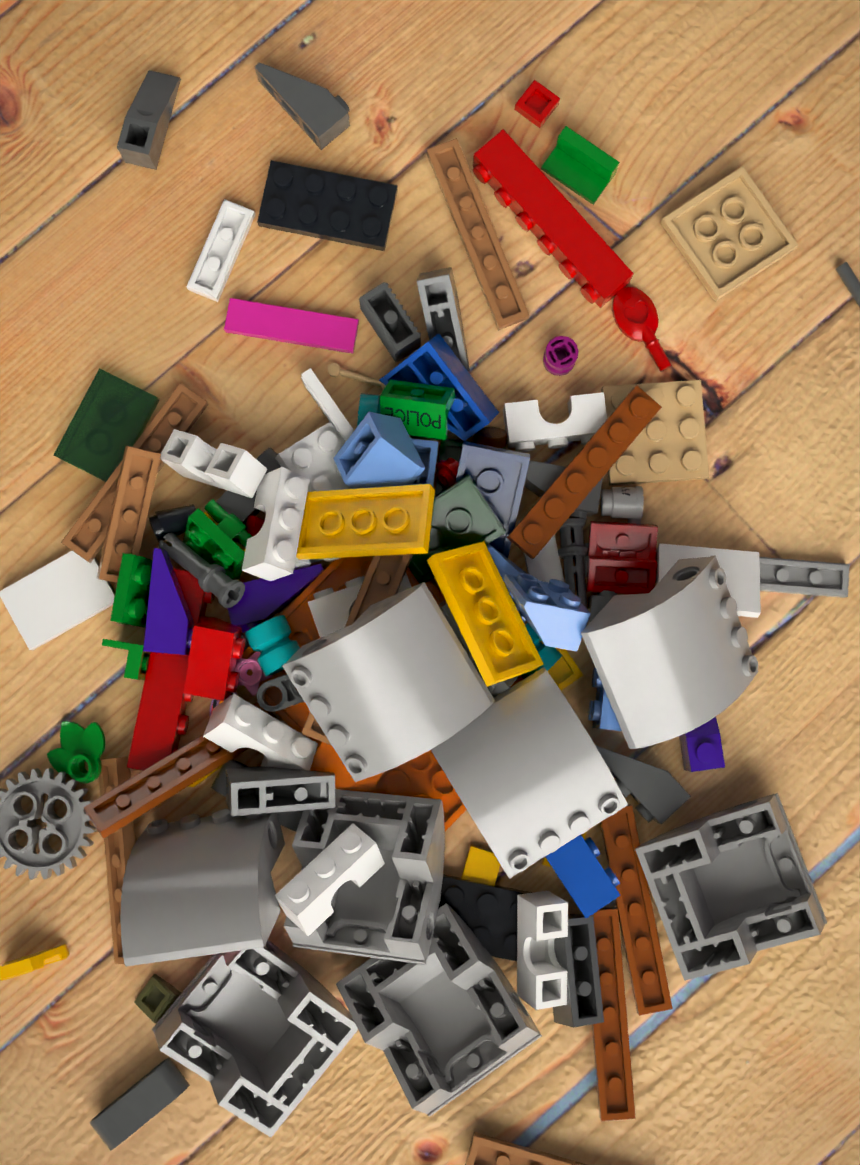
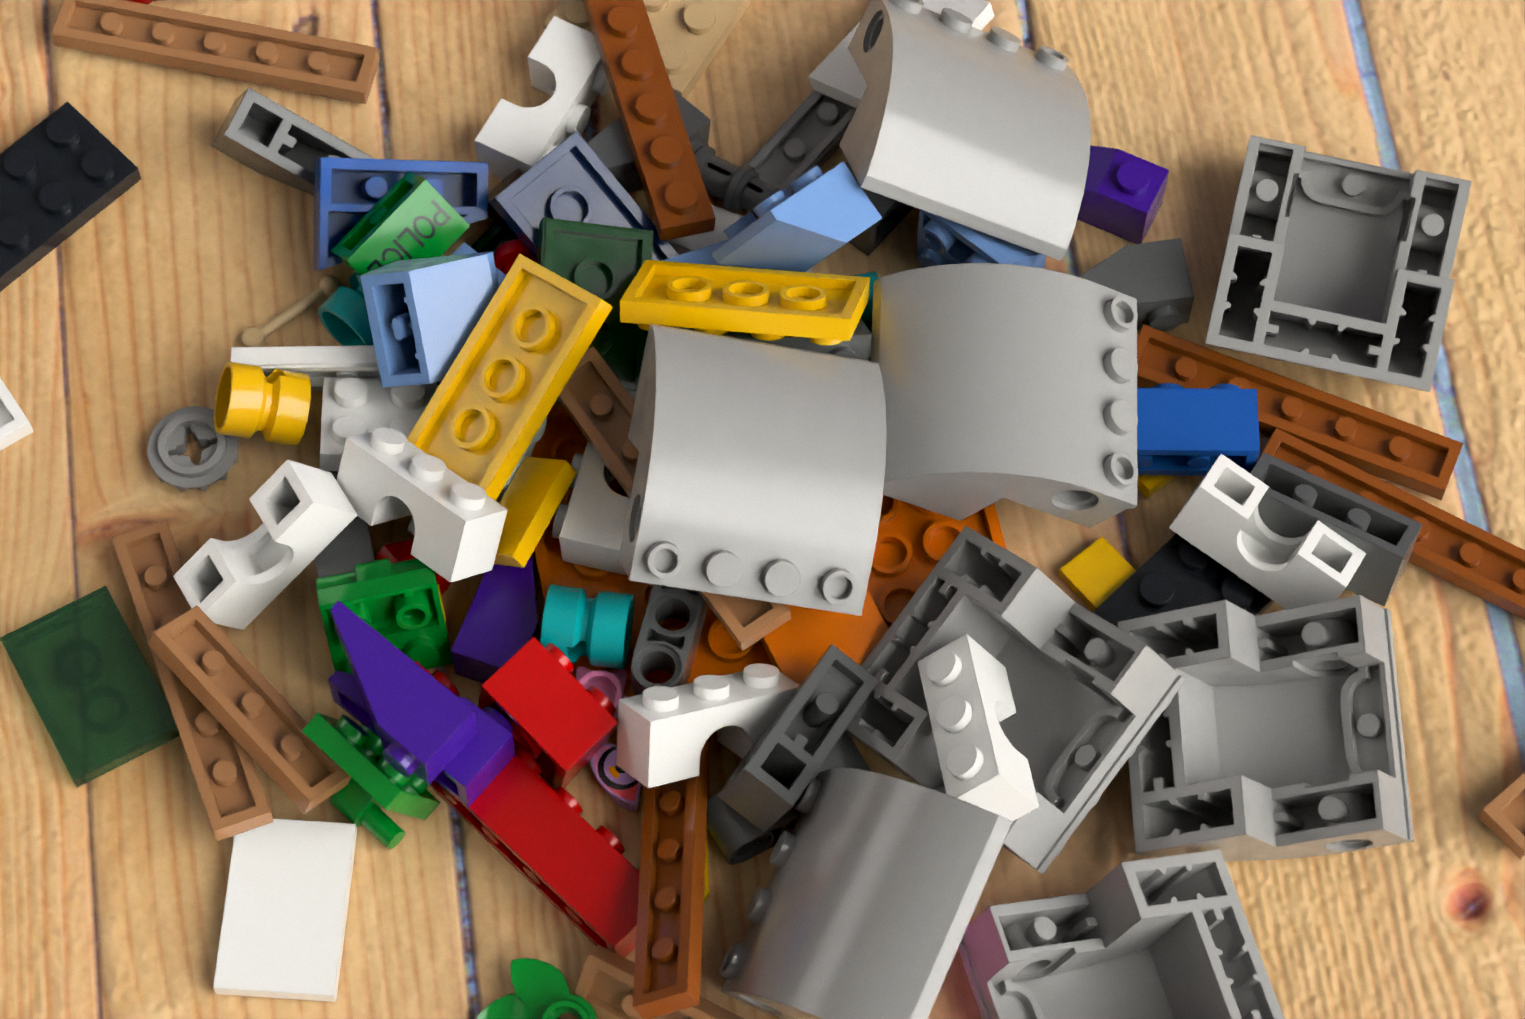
camera: 55 degrees left, 20 degrees down
green panel [102,639,150,680] -> none
black cone [148,504,196,543] -> none
dark grey pin [159,533,245,608] -> none
dark pink tile [224,298,359,354] -> none
dark grey brick [359,282,421,362] -> none
magenta wheel [543,336,579,376] -> none
red slope [586,521,658,594] -> none
light grey piece [600,486,644,524] -> none
none -> light grey gear [147,406,239,493]
none -> yellow wheel [214,361,311,446]
none -> dark purple slope [330,600,478,785]
none -> yellow tile [494,457,577,568]

